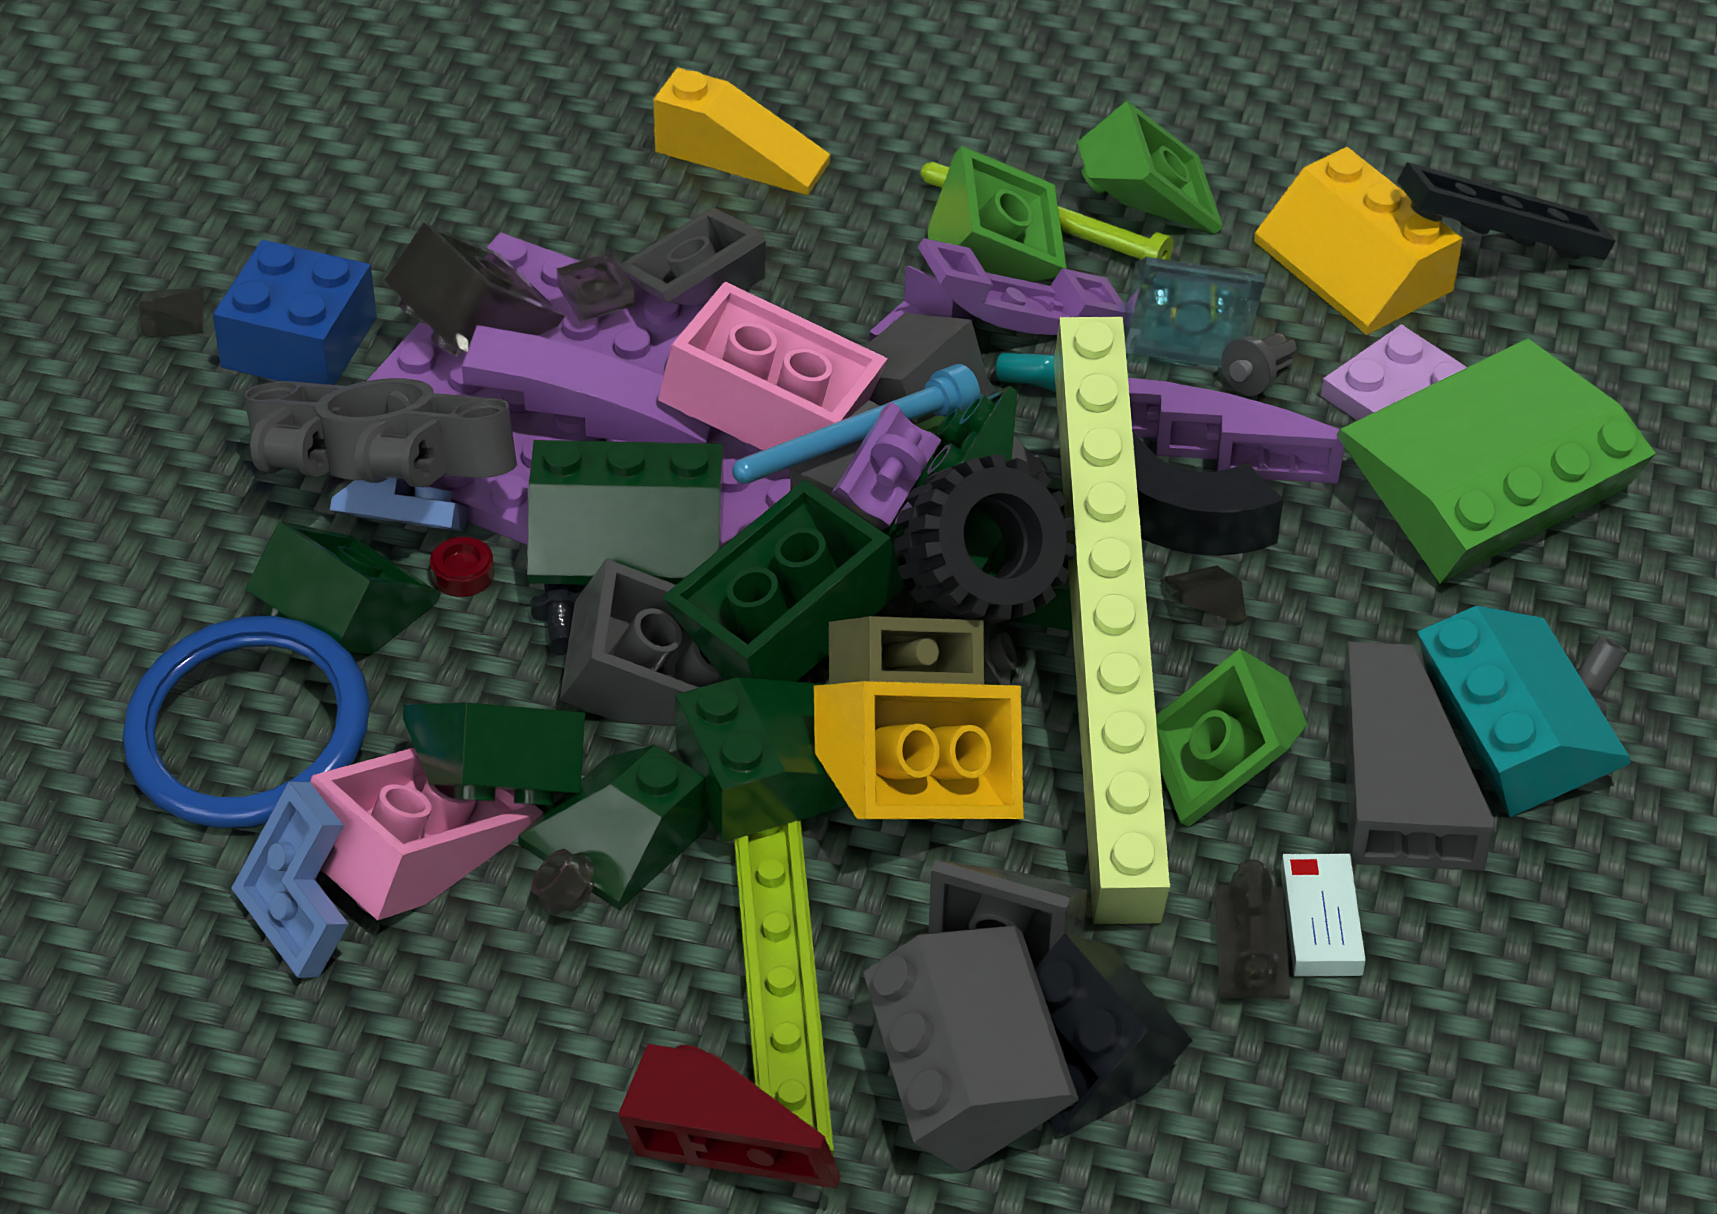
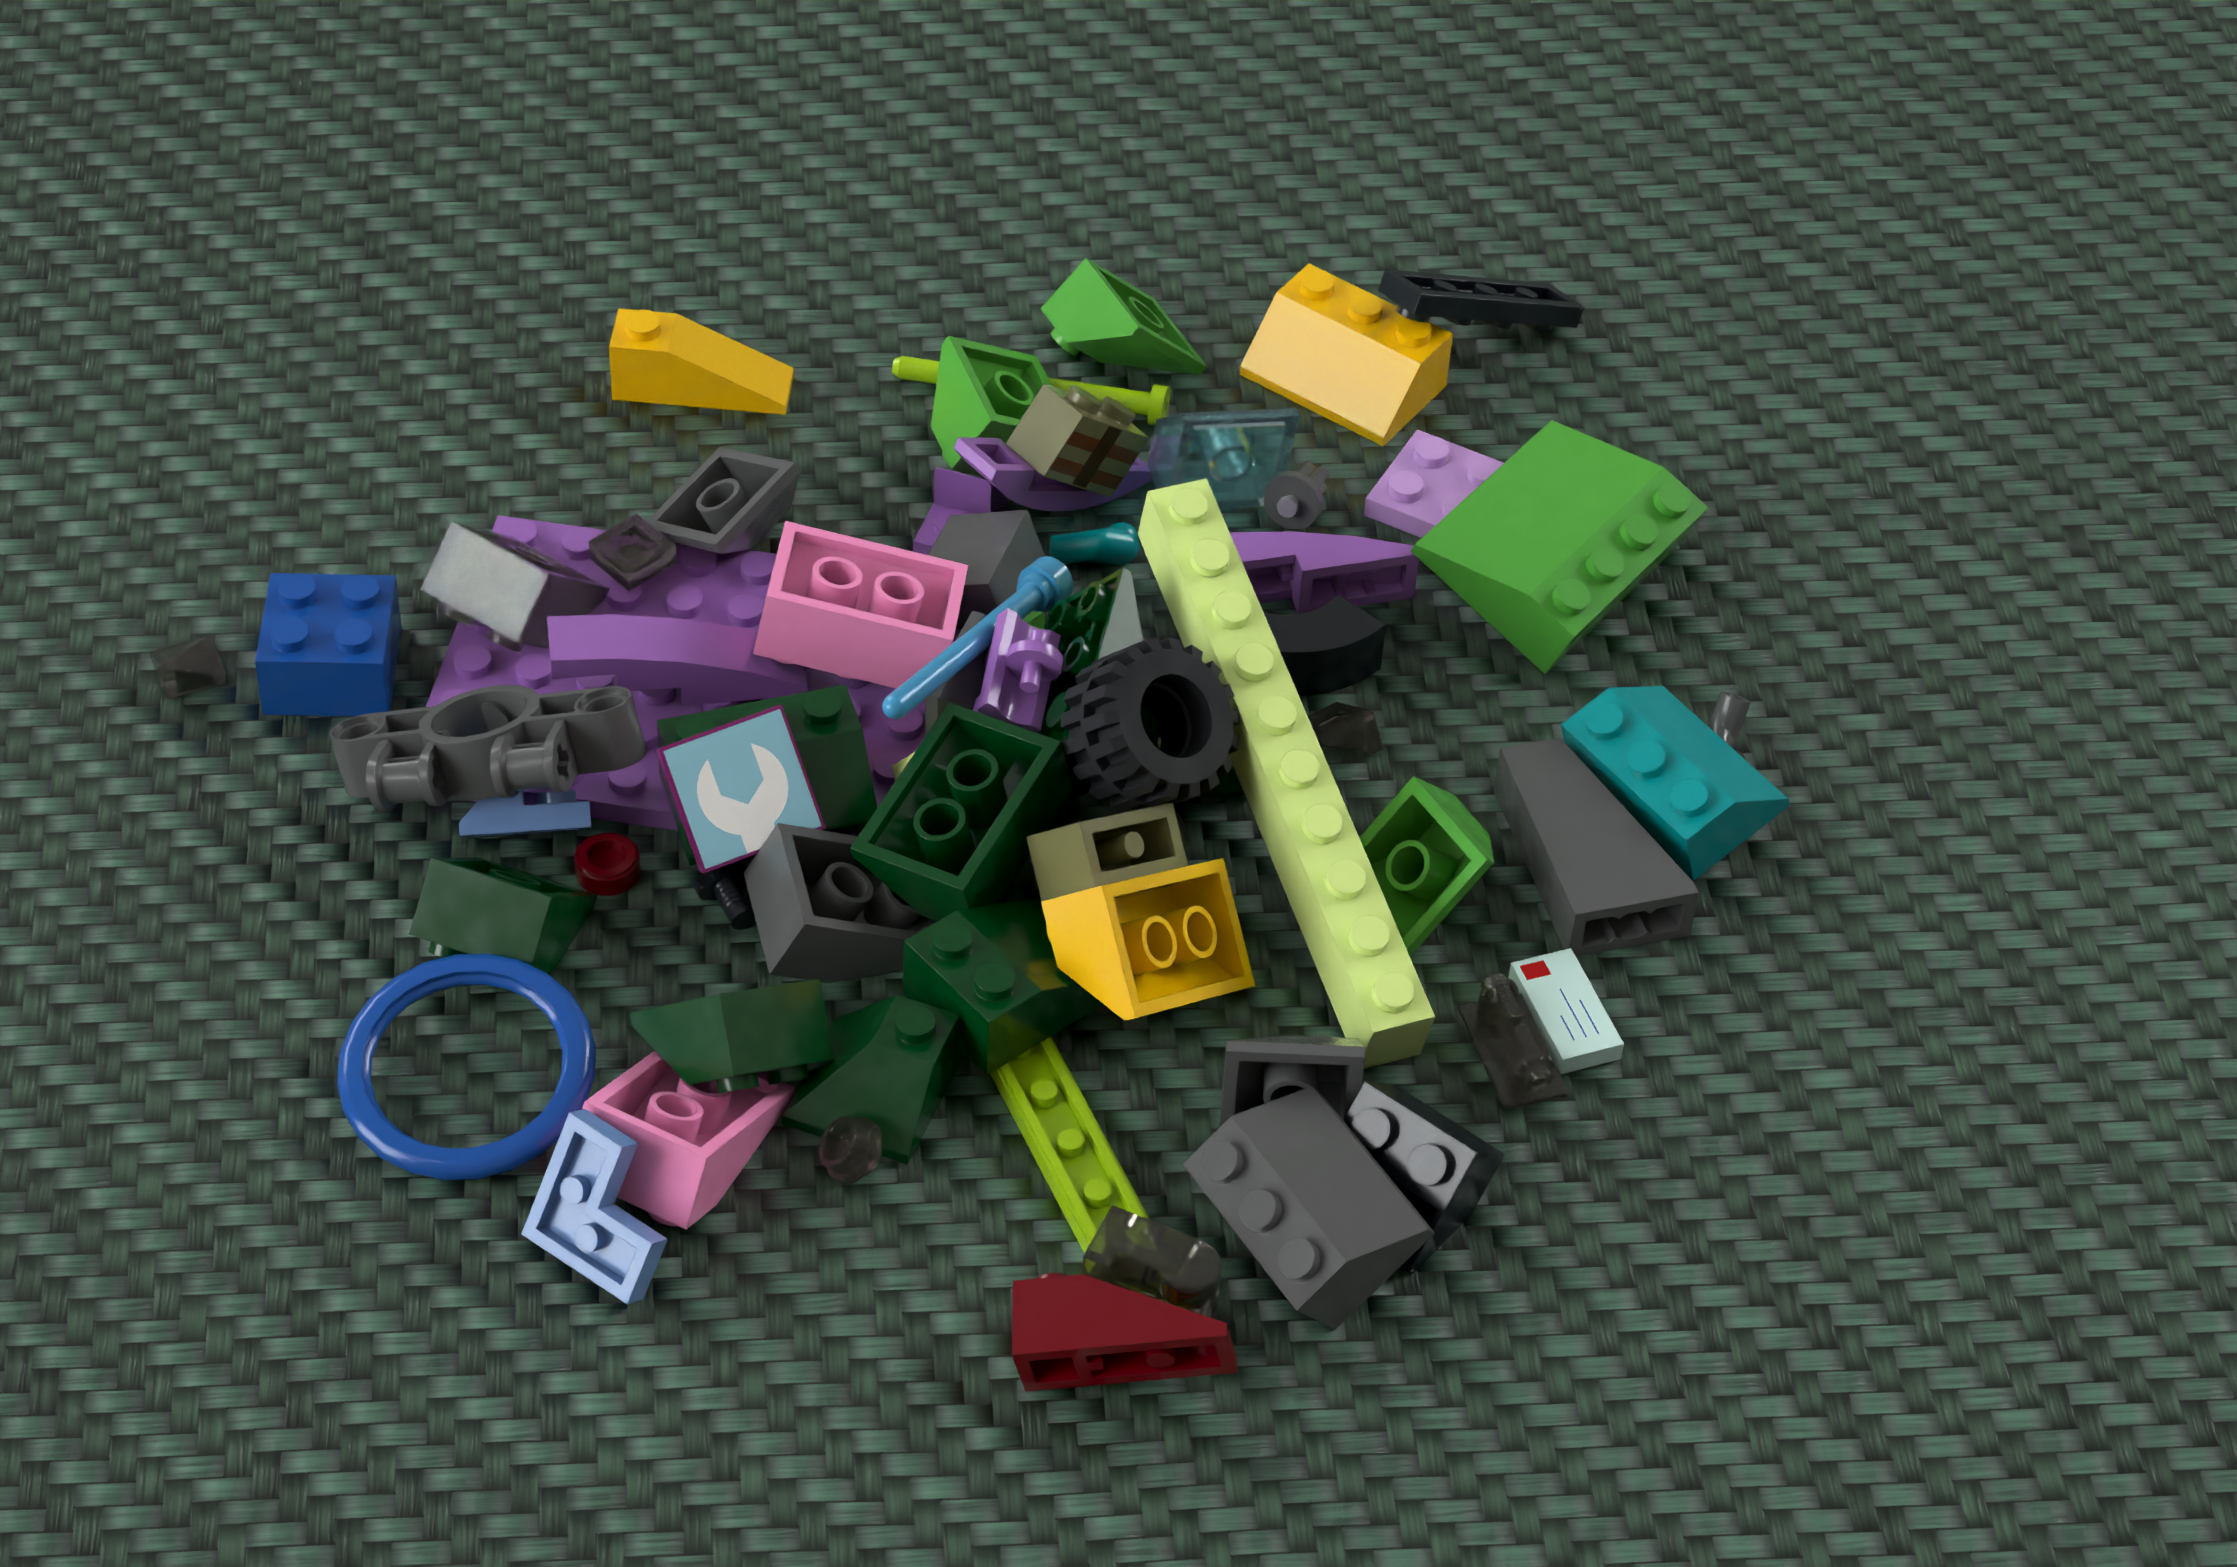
camera: 20 degrees left, 0 degrees up
none -> medium azure tile [656,705,826,873]
none -> olive brick [1006,383,1150,497]
none -> clear smoke leg [1082,1205,1222,1317]

